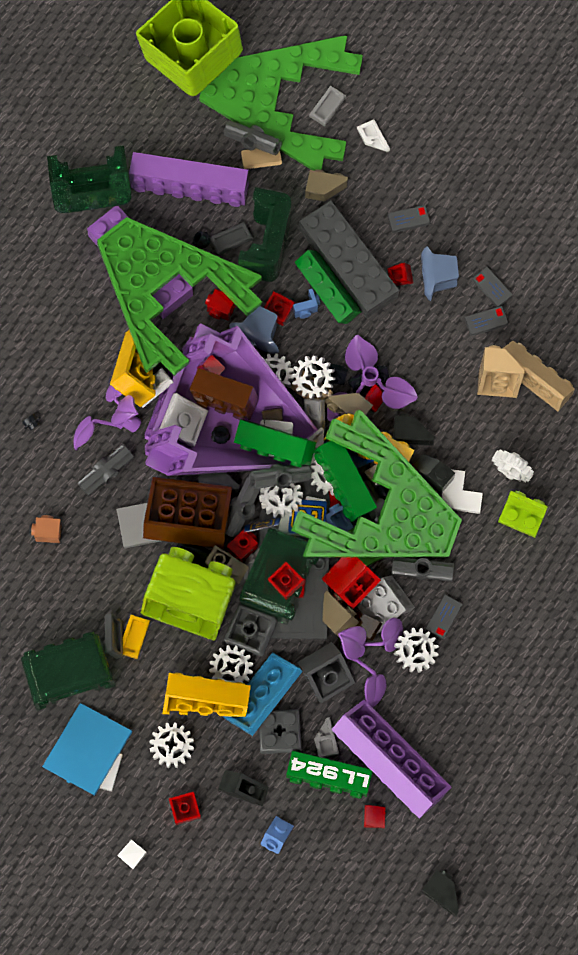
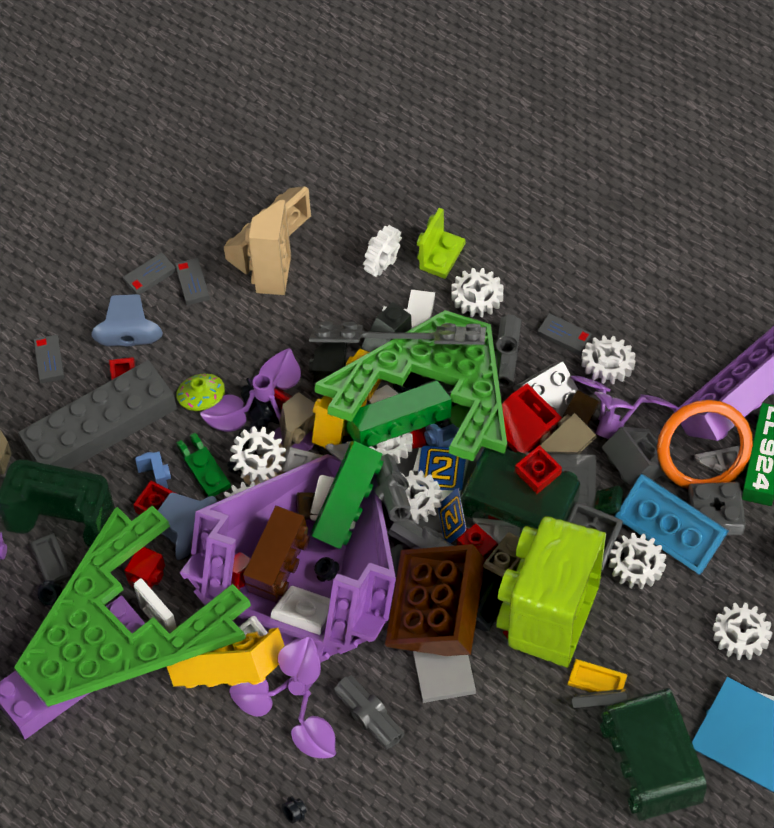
camera: 85 degrees left, 15 degrees down
nougat brick [31,515,62,543] -> none
yellow wedge [162,673,251,717] -> none
green brick [294,250,362,324] -> none
none -> white tile [134,578,177,634]
none -> green hinge [176,433,231,497]
none -> lime dish [177,373,225,411]
none -> dark grey hinge [309,321,486,345]
none -> white gear [451,268,503,317]
none -> clear green tile [594,485,623,514]
none -> orange wedge [657,400,753,489]

